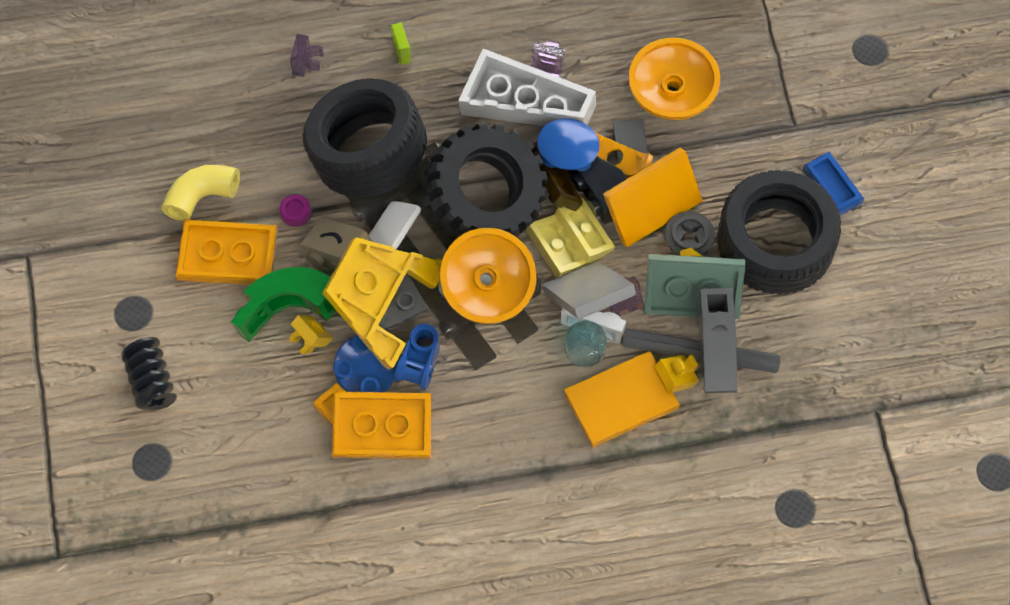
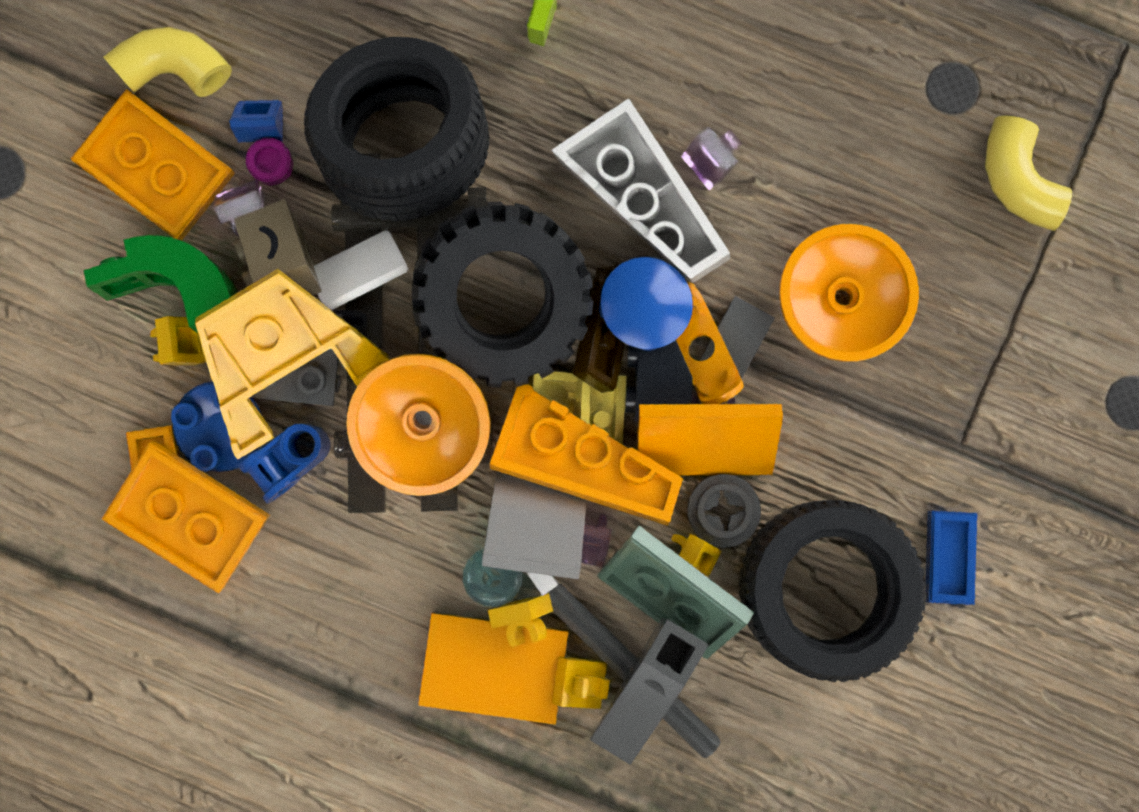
camera: 30 degrees right, 20 degrees up
none -> tile [213,180,264,237]
none -> blue slope [229,100,283,143]
none -> yellow tile [487,593,553,647]
none -> light orange wing [490,384,683,526]

